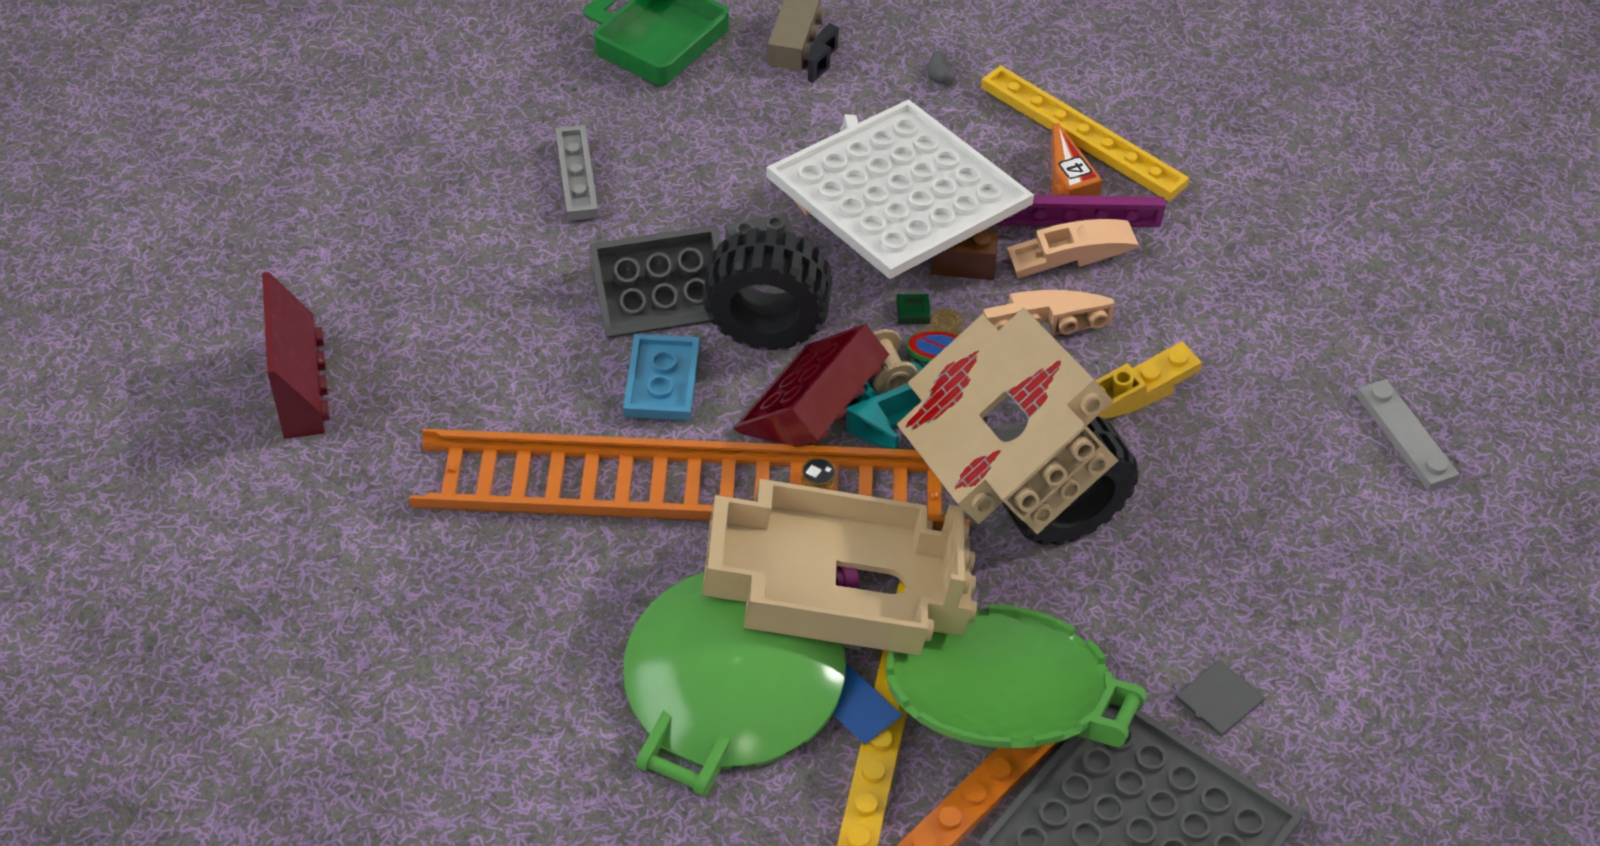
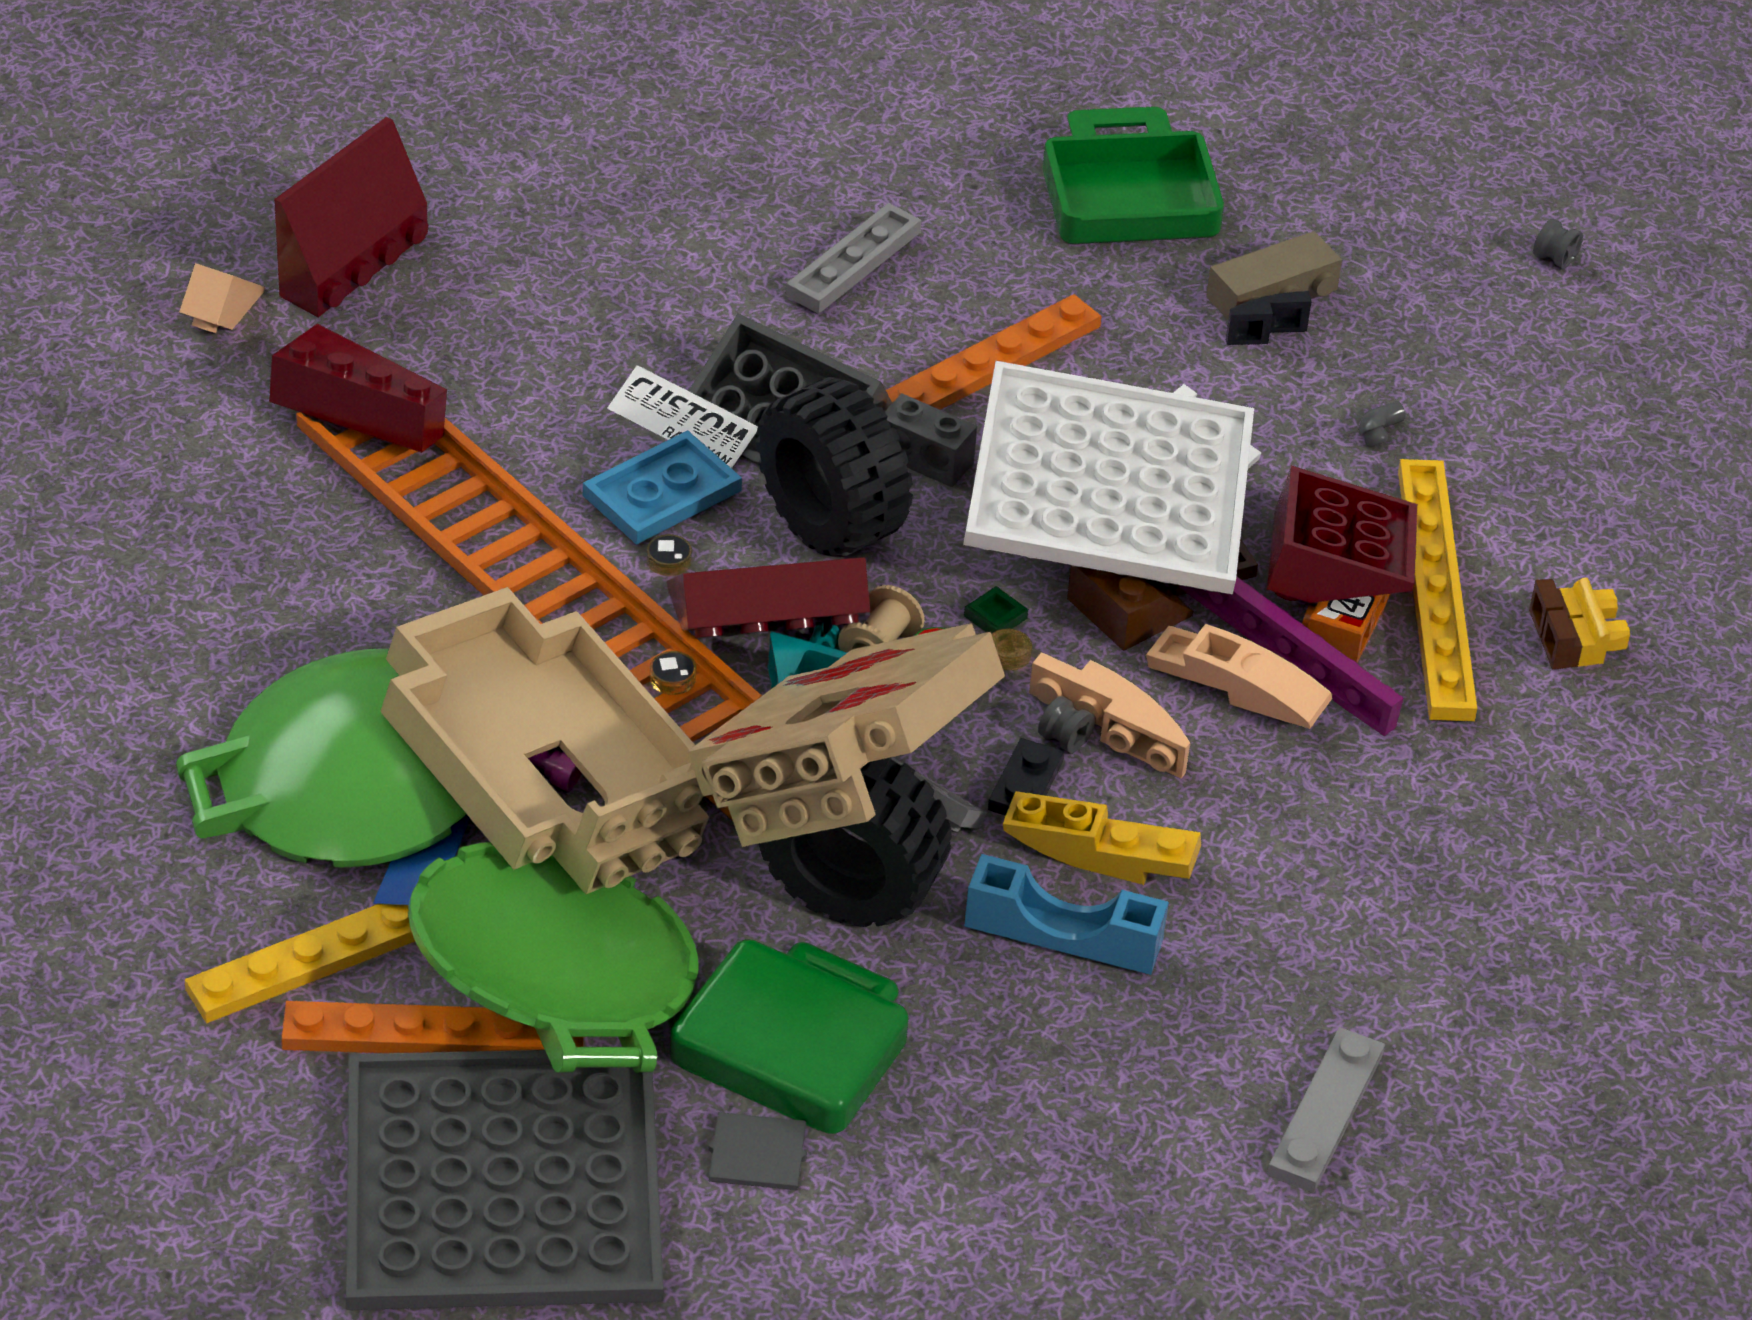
camera: 45 degrees right, 5 degrees down
none -> light nougat slope [179,263,265,333]
none -> dark red wedge [269,324,447,453]
none -> white sticker [607,365,758,468]
none -> tile [647,534,692,576]
none -> green piece [670,939,909,1134]
none -> orange plate [886,294,1102,410]
none -> dark azure arch [964,854,1169,975]
none -> dark red slope [1267,465,1418,603]
none -> hips [1529,577,1630,670]

